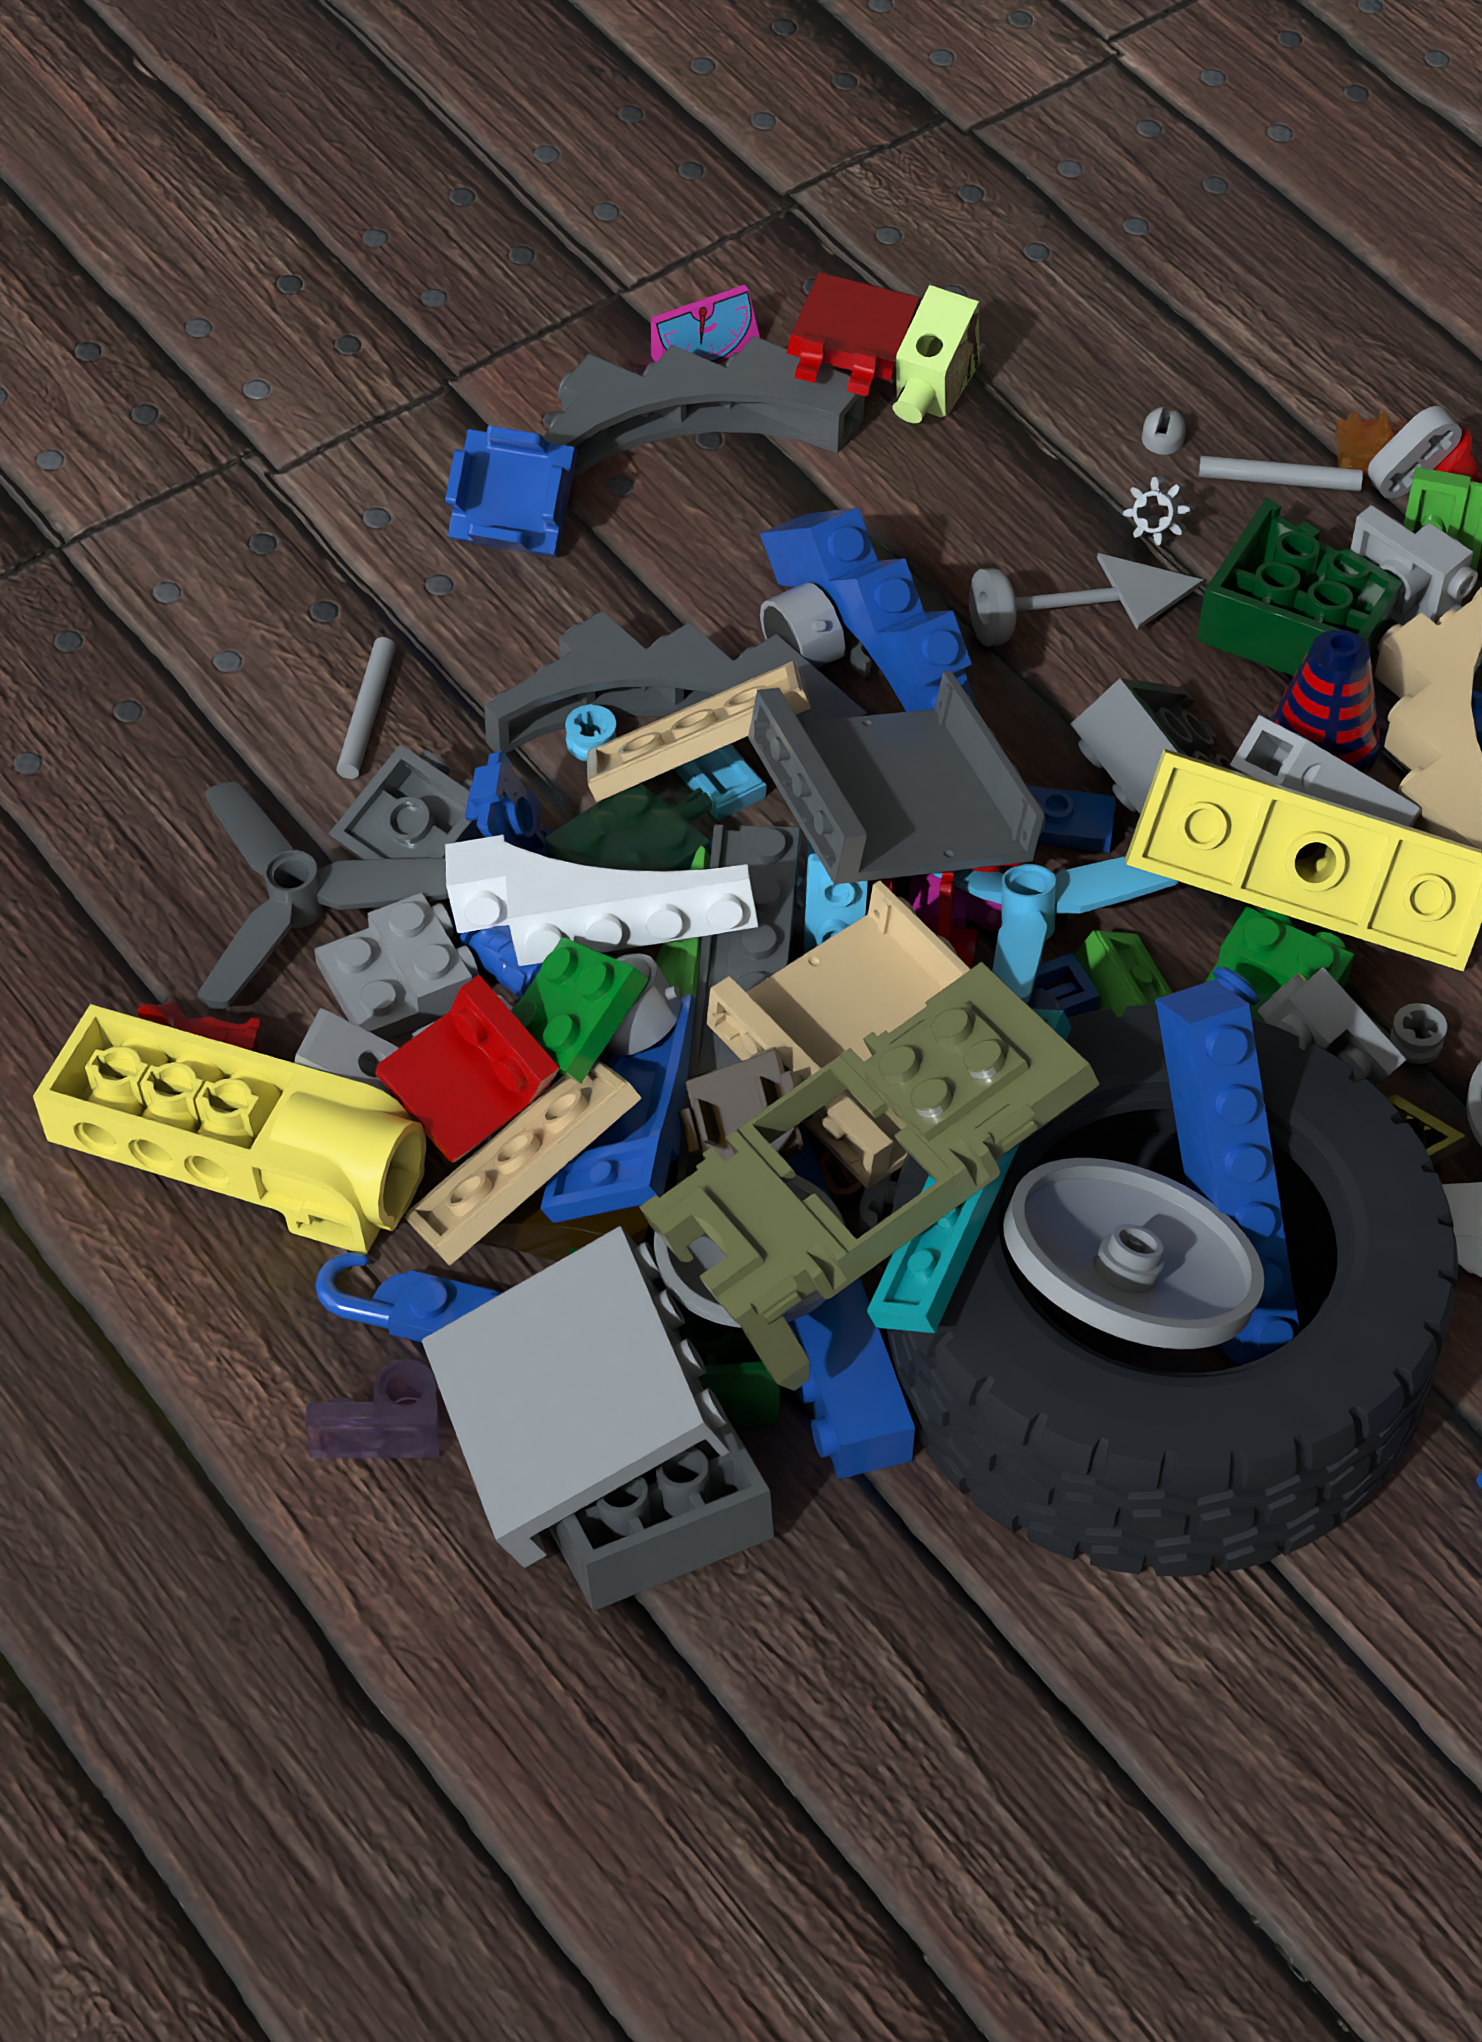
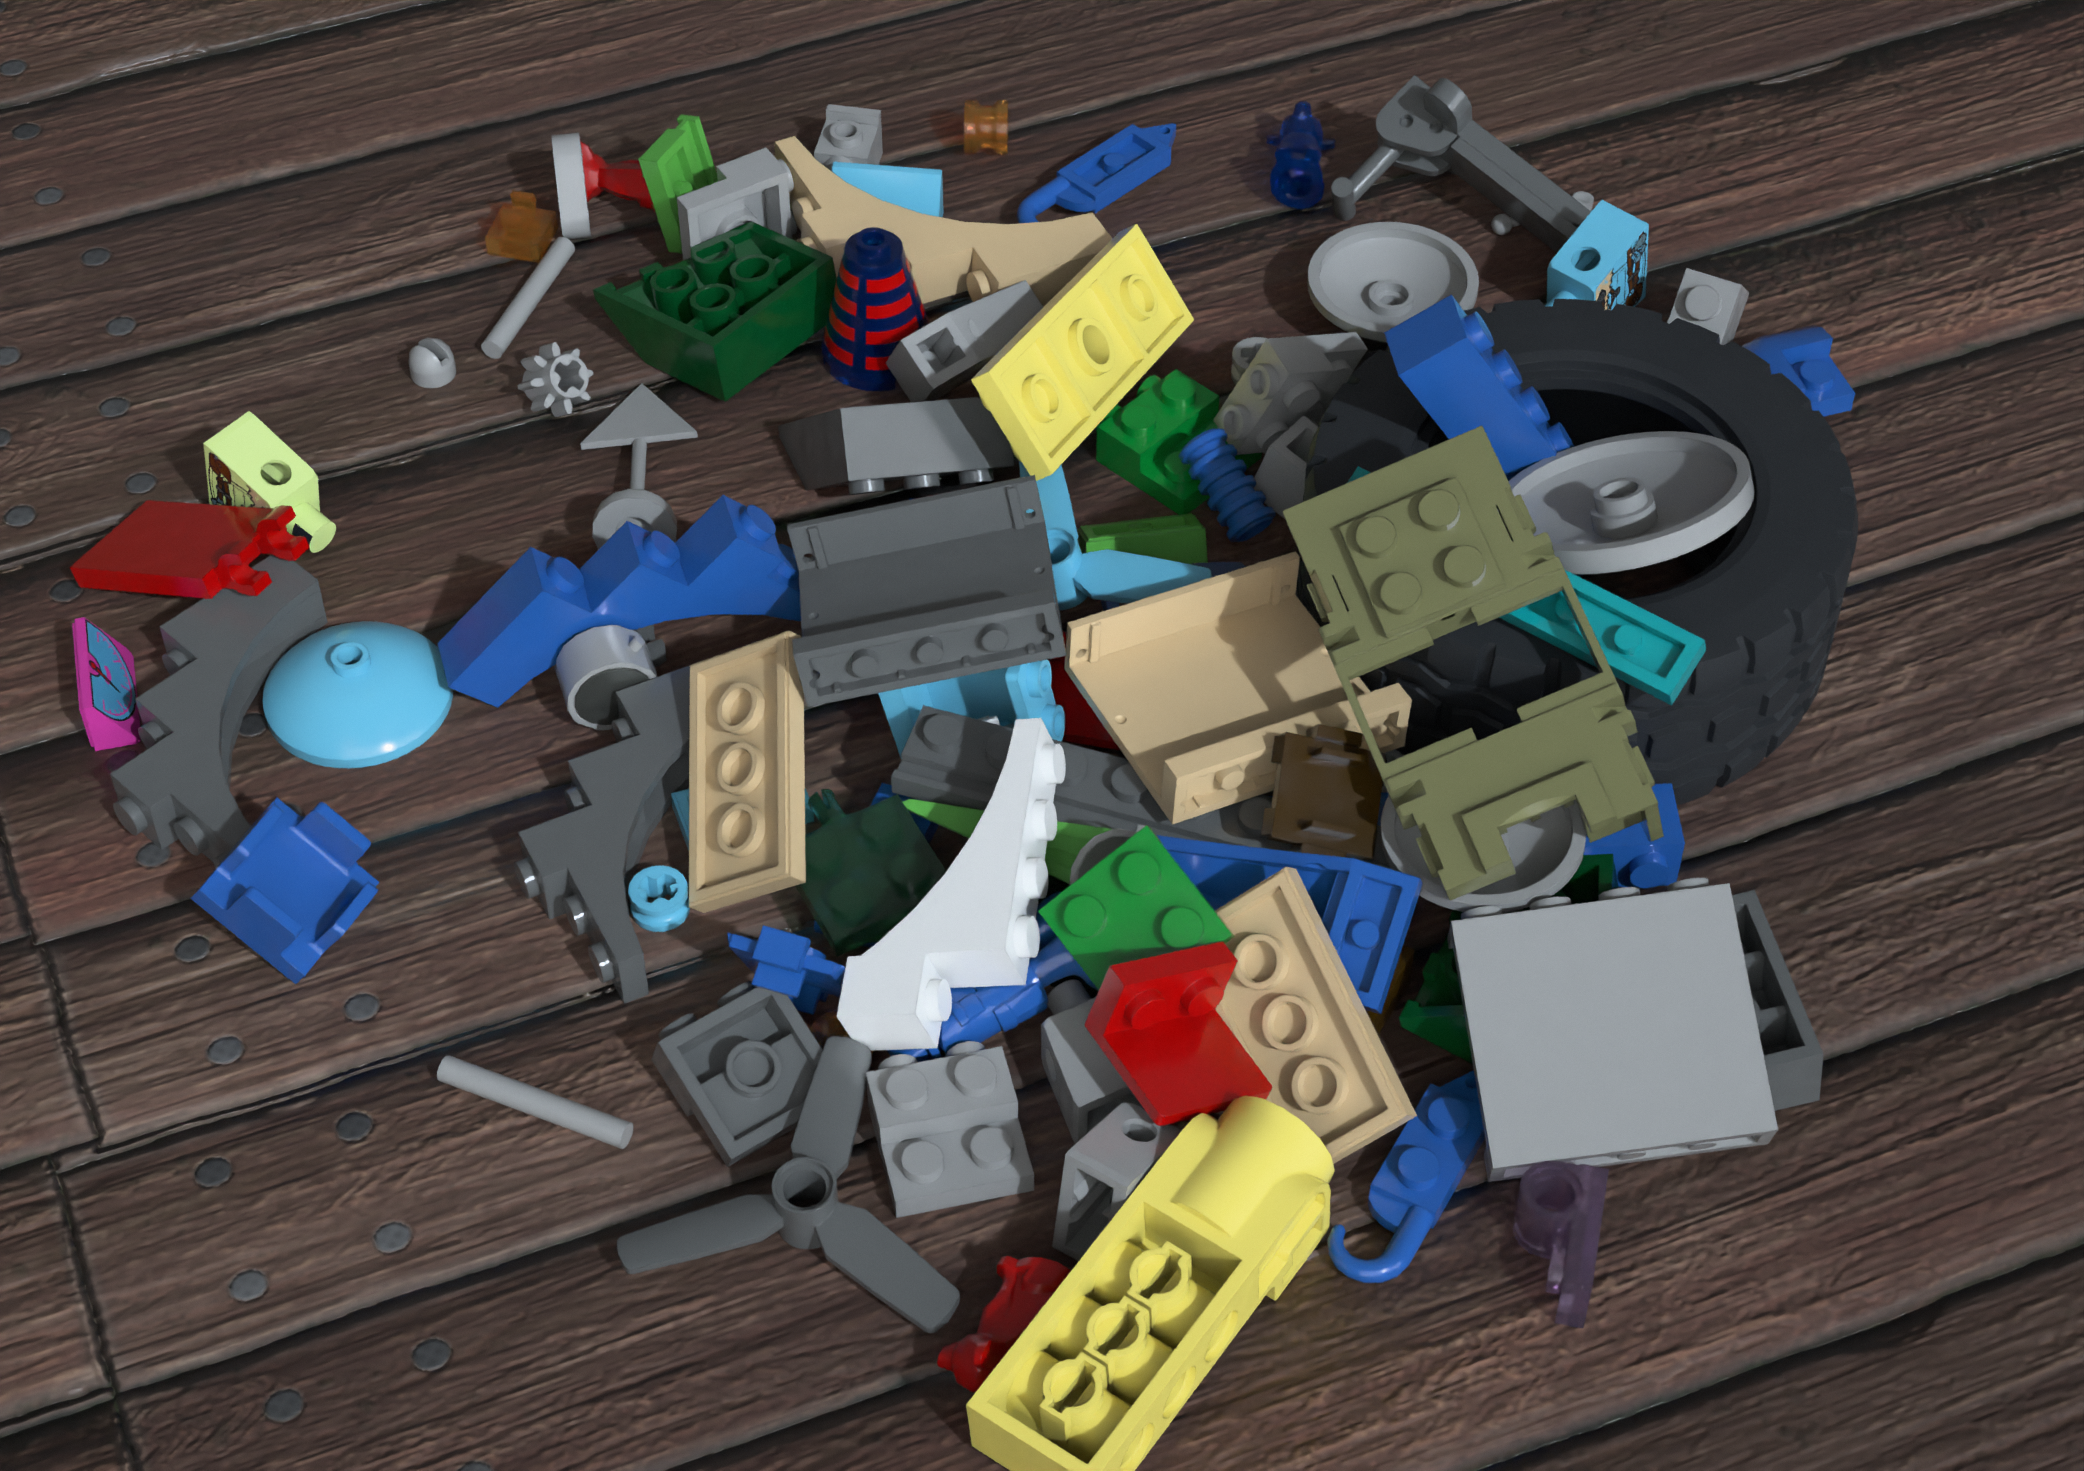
camera: 75 degrees left, 5 degrees down
none -> medium azure dish [262,621,453,769]

